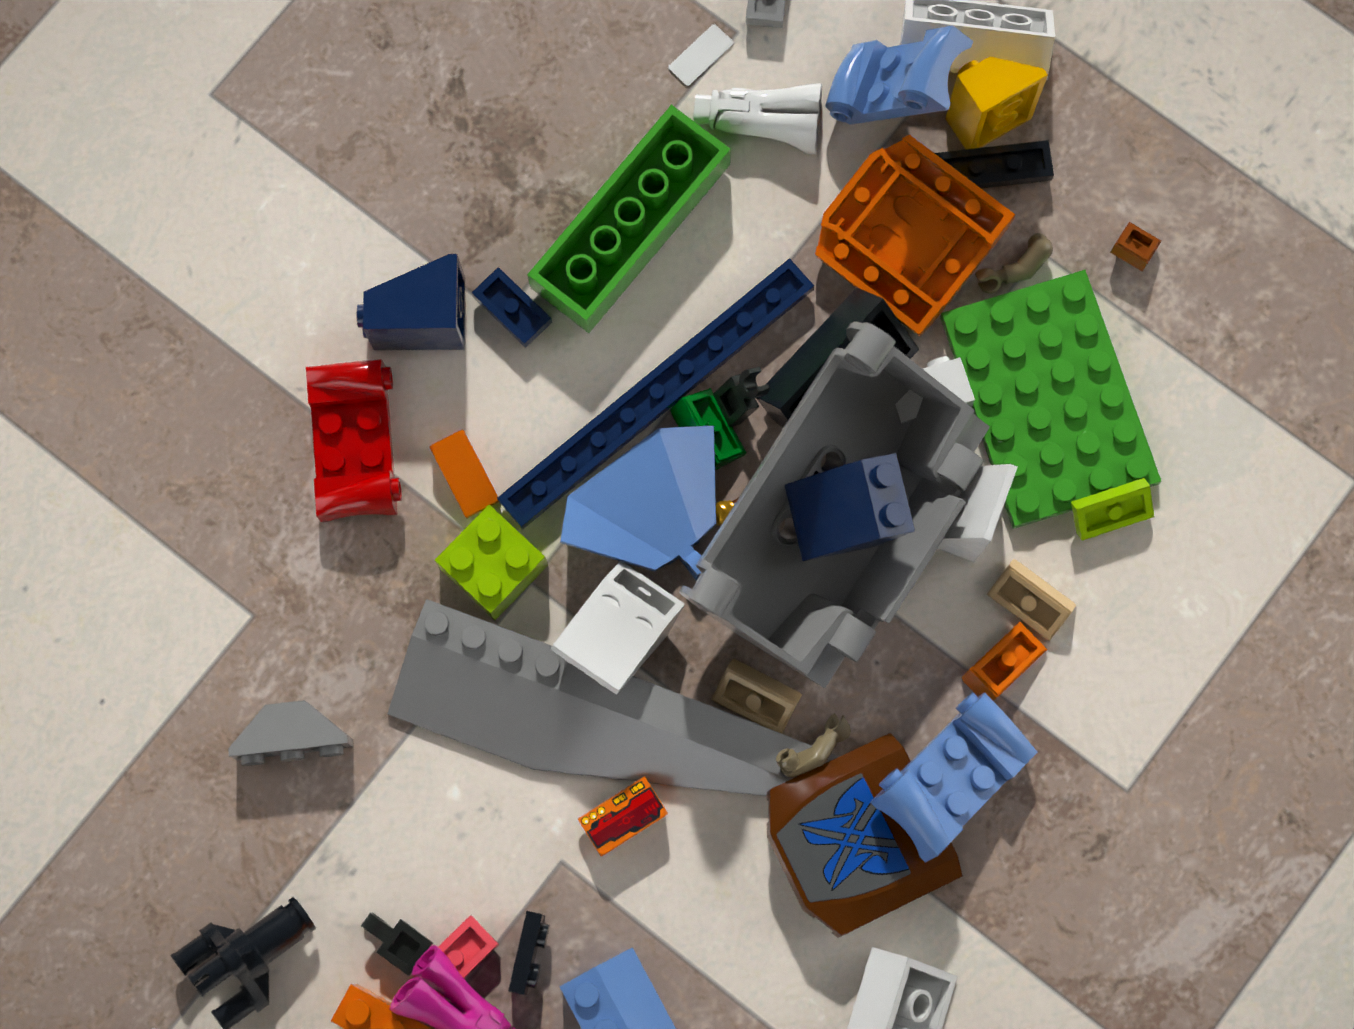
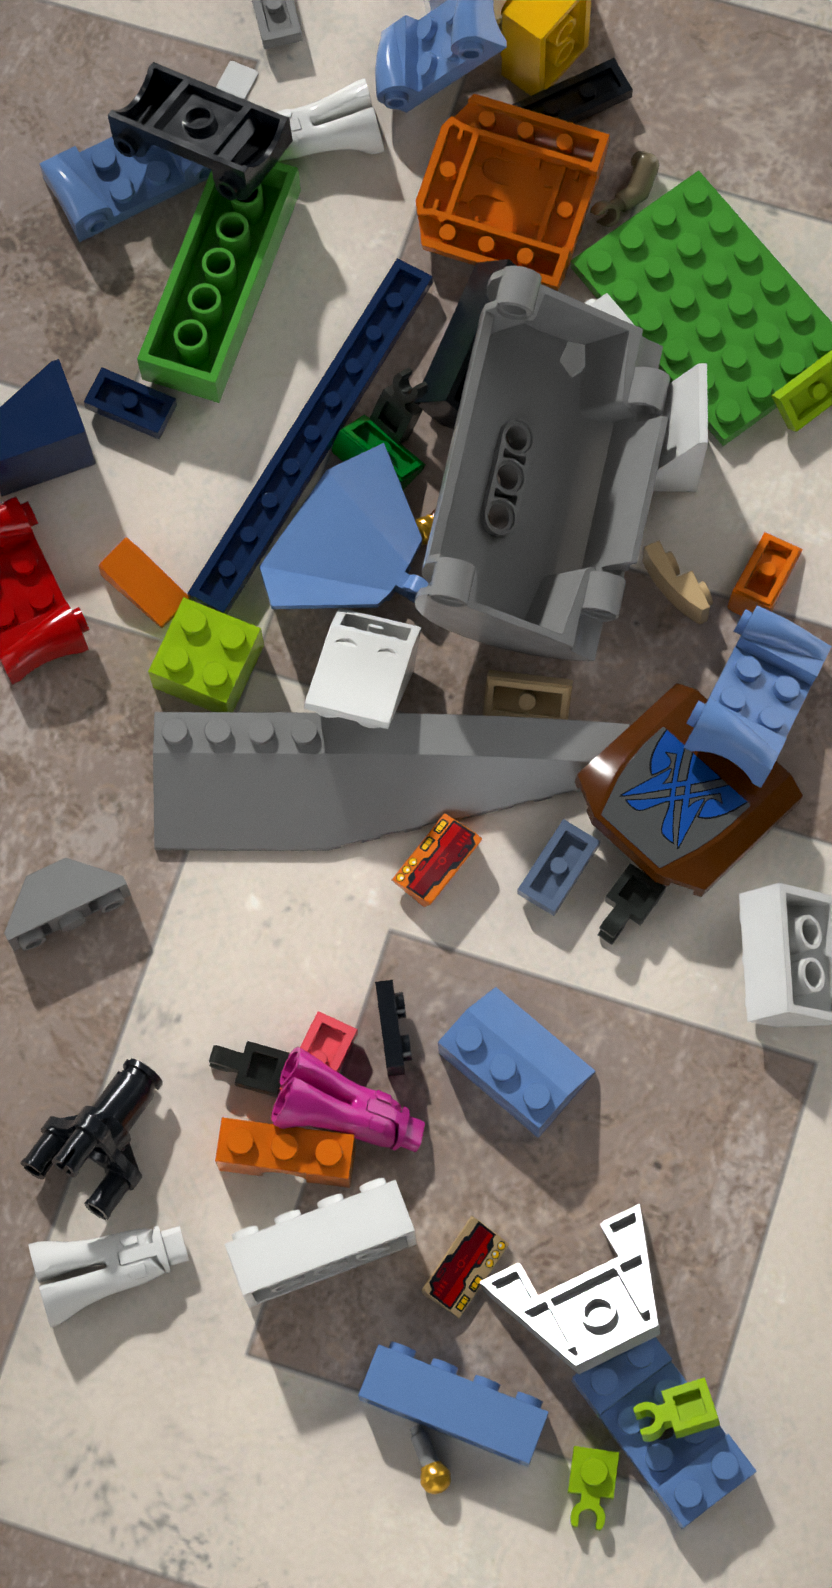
camera: 20 degrees left, 5 degrees down
dark tan arm [776,713,851,778] -> none
dark blue slope [784,453,915,561] -> none
tan slope [986,559,1076,641] -> none
dark orange tile [1110,222,1161,272] -> none
none -> medium blue piece [39,137,211,242]
none -> black piece [108,62,293,200]
none -> sand blue plate [517,819,600,916]
none -> pearl dark grey plate [598,863,666,945]
none -> tan slope [642,540,713,625]

